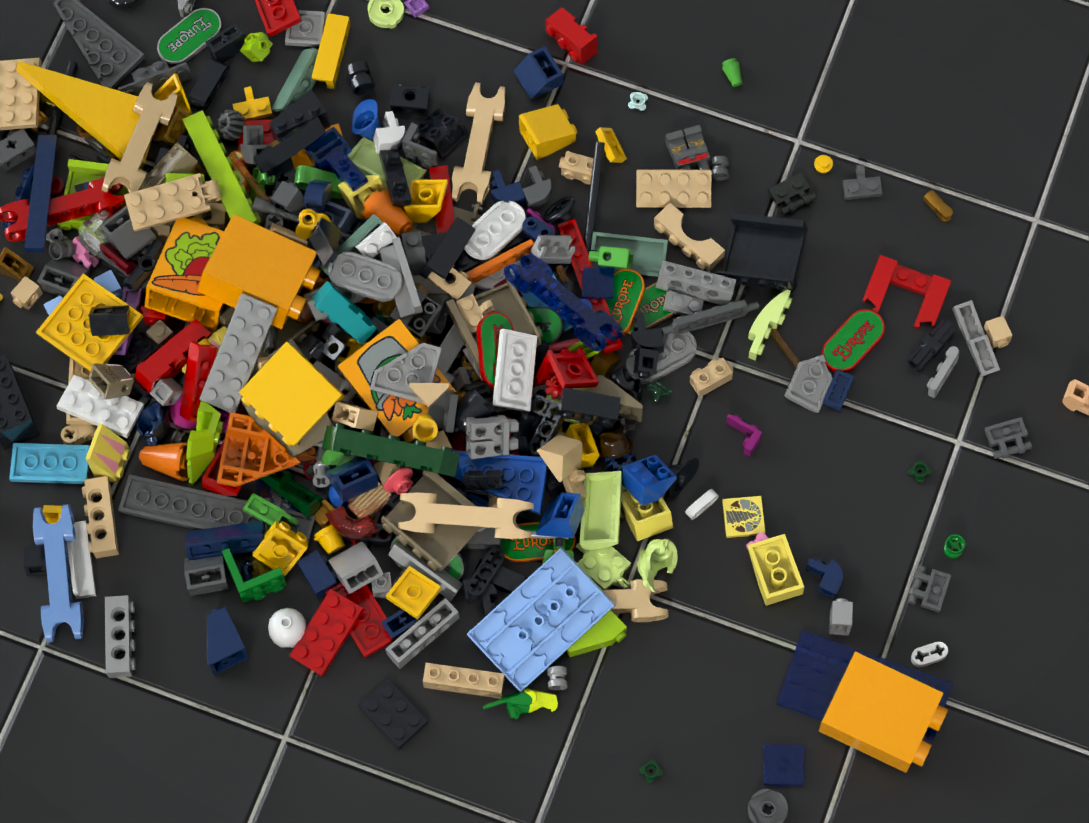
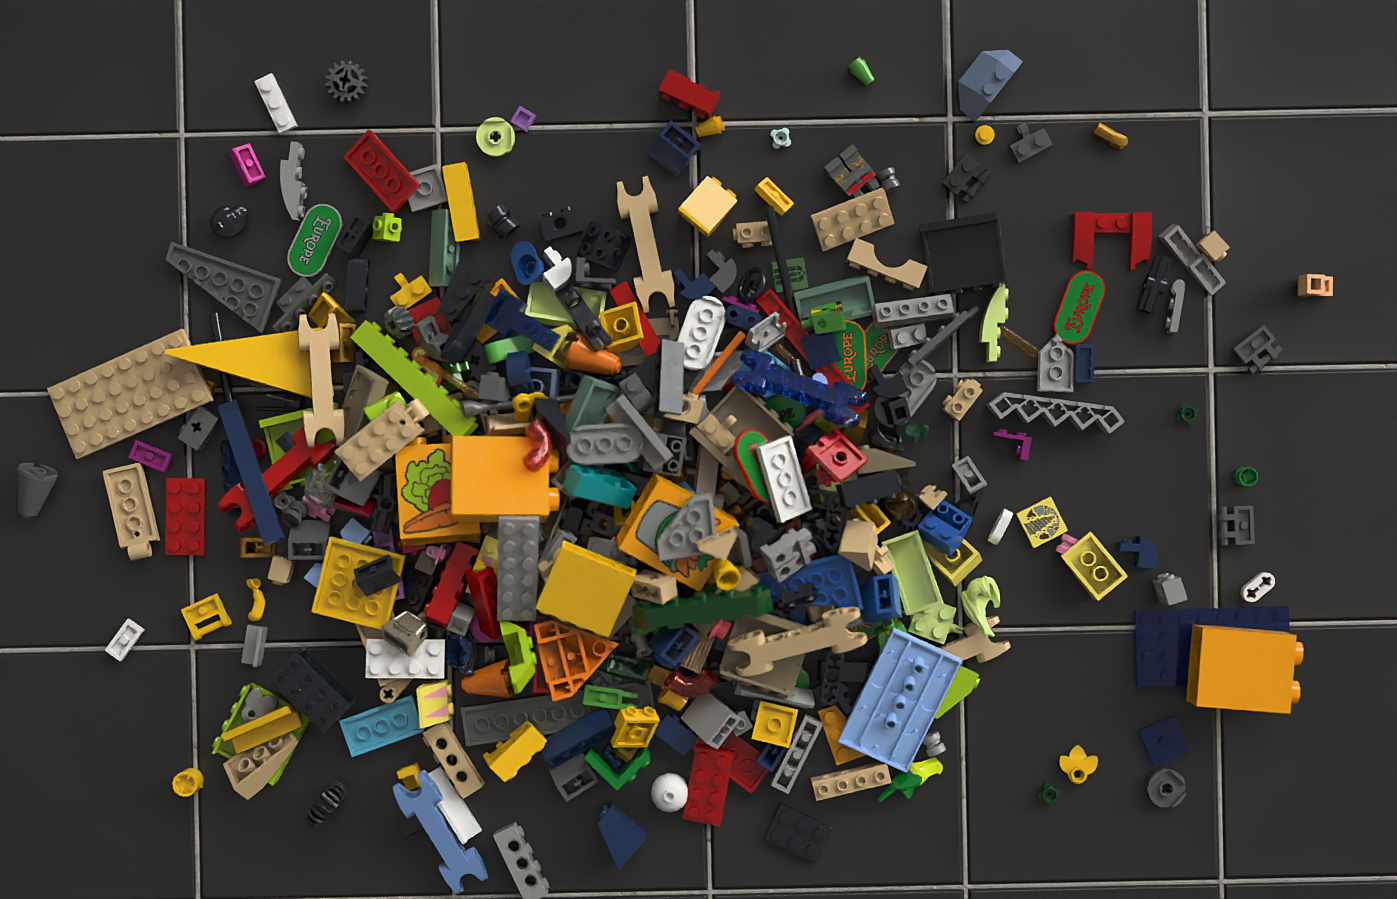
camera: 25 degrees left, 20 degrees up
white plate [355,222,397,259] -> none
none -> bright pink hinge [426,543,453,564]
none -> yellow wedge [482,720,547,782]
none -> clear red cylinder [523,418,552,473]
none -> yellow cone [695,116,725,137]
none -> clear green piece [771,257,809,293]
none -> light orange wing [817,704,866,765]
none -> tan hinge [915,485,947,510]
none -> light grey slope [952,456,987,494]
none -> sand blue wedge [958,50,1023,122]
none -> light grey brick [986,392,1125,434]
none -> yellow plate [1059,745,1098,784]

